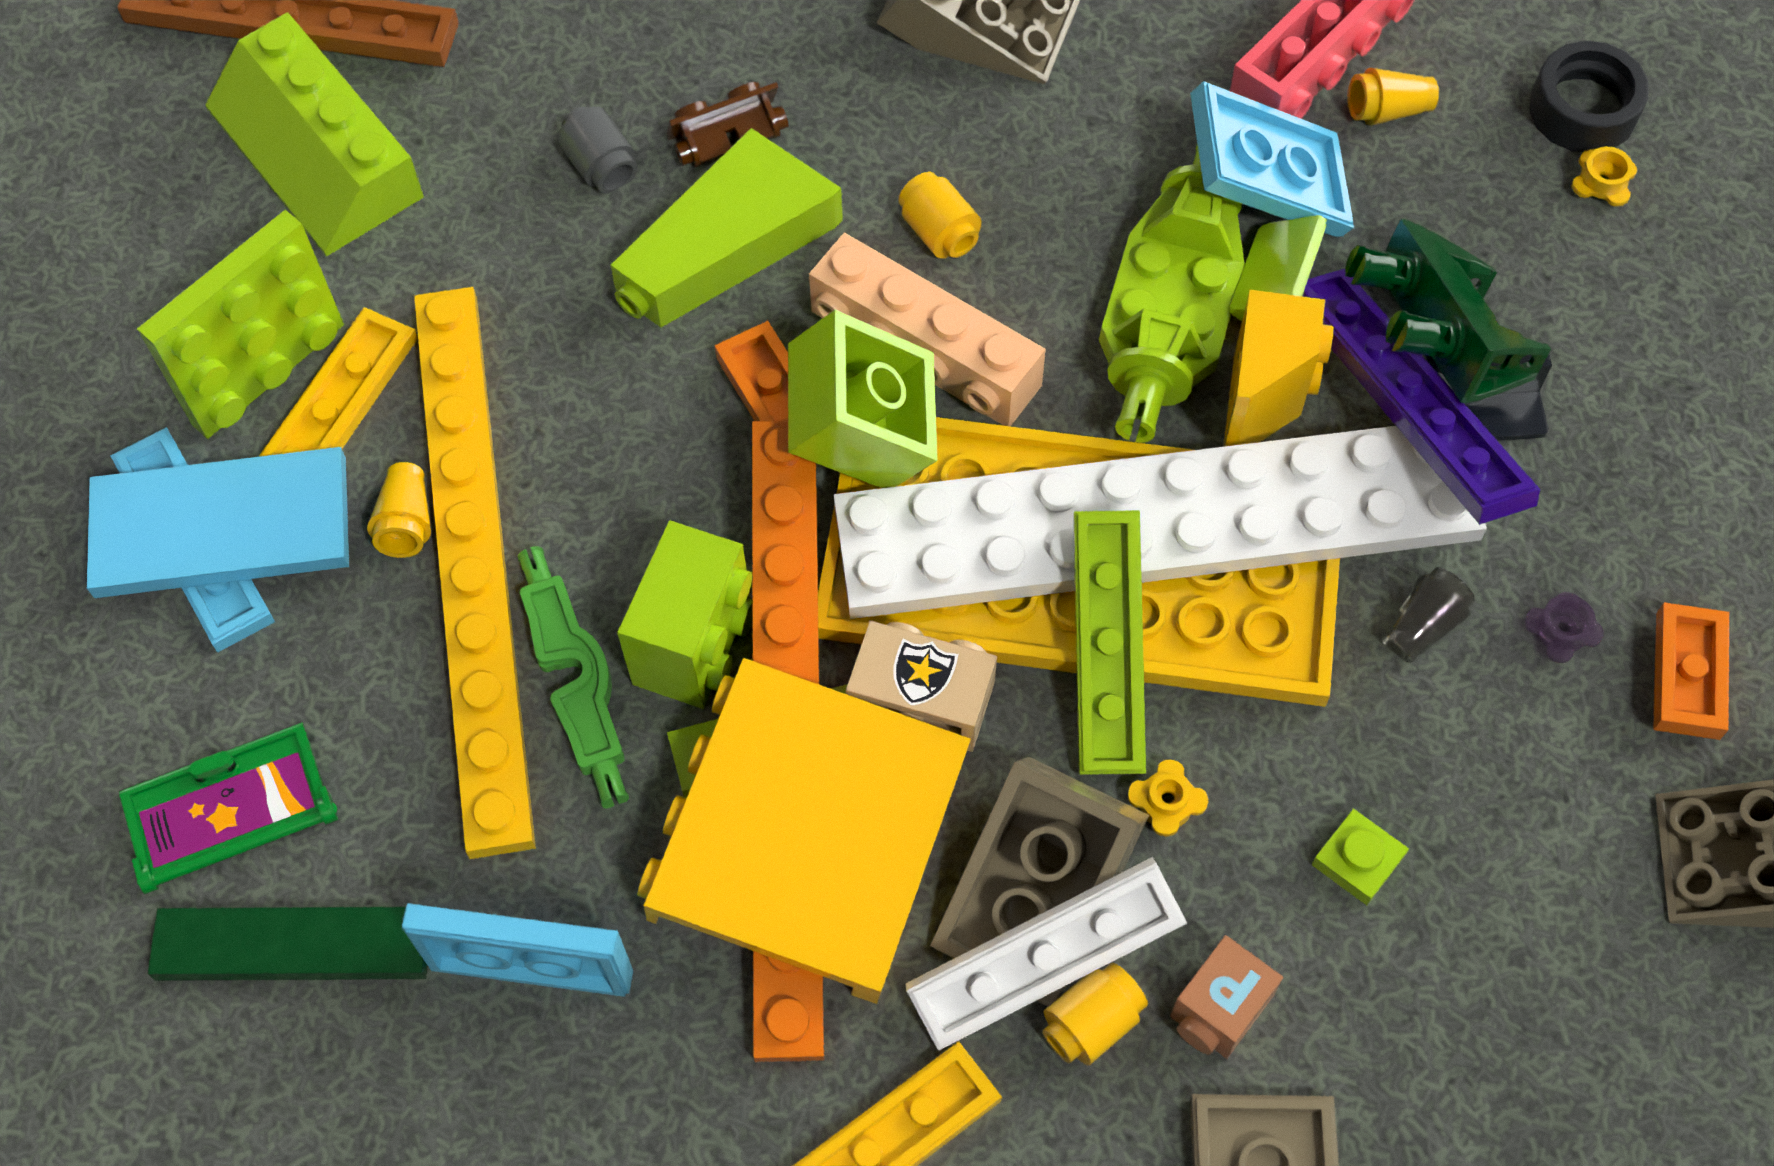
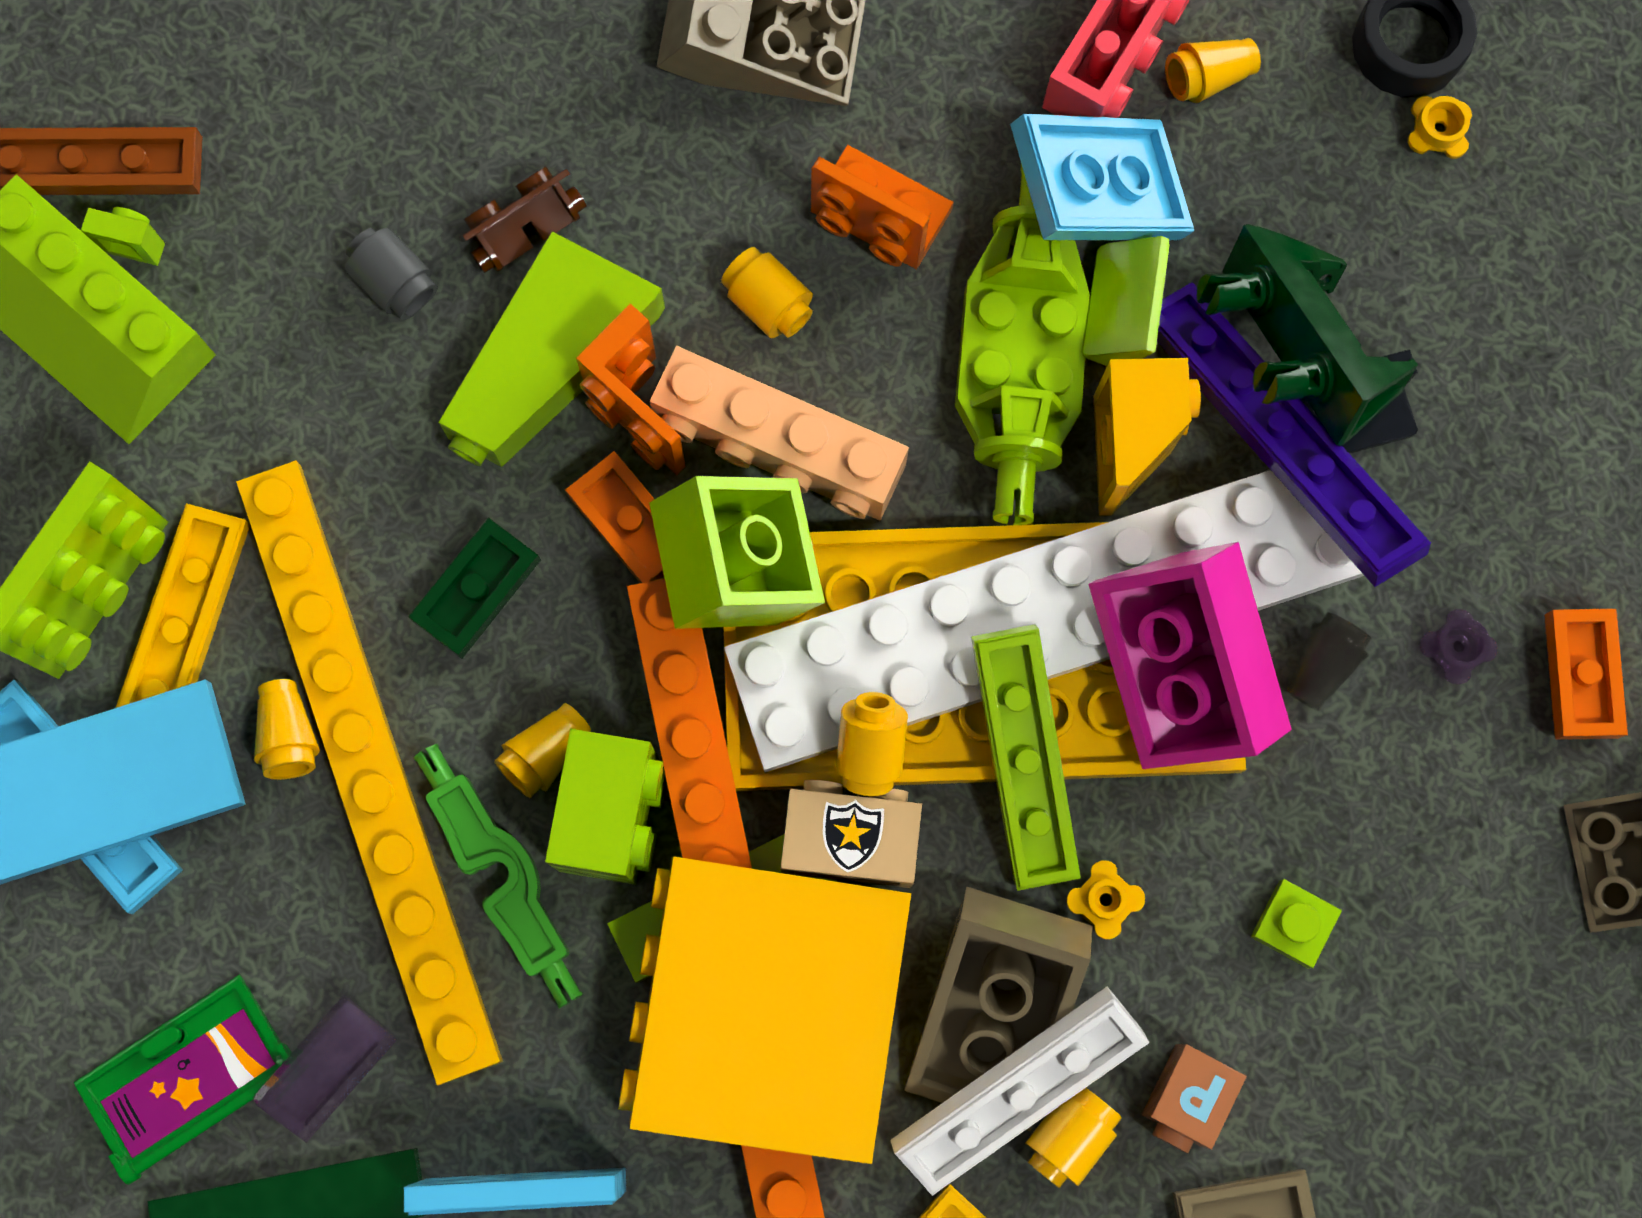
camera: 15 degrees left, 15 degrees up
none -> lime plate [81,207,165,266]
none -> clear purple tile [253,994,397,1143]
none -> dark green plate [408,518,541,659]
none -> yellow cone [494,703,591,798]
none -> orange bracket [576,304,686,475]
none -> orange bracket [811,144,954,270]
none -> yellow brick [836,692,908,796]
none -> dark pink slope [1088,542,1292,769]

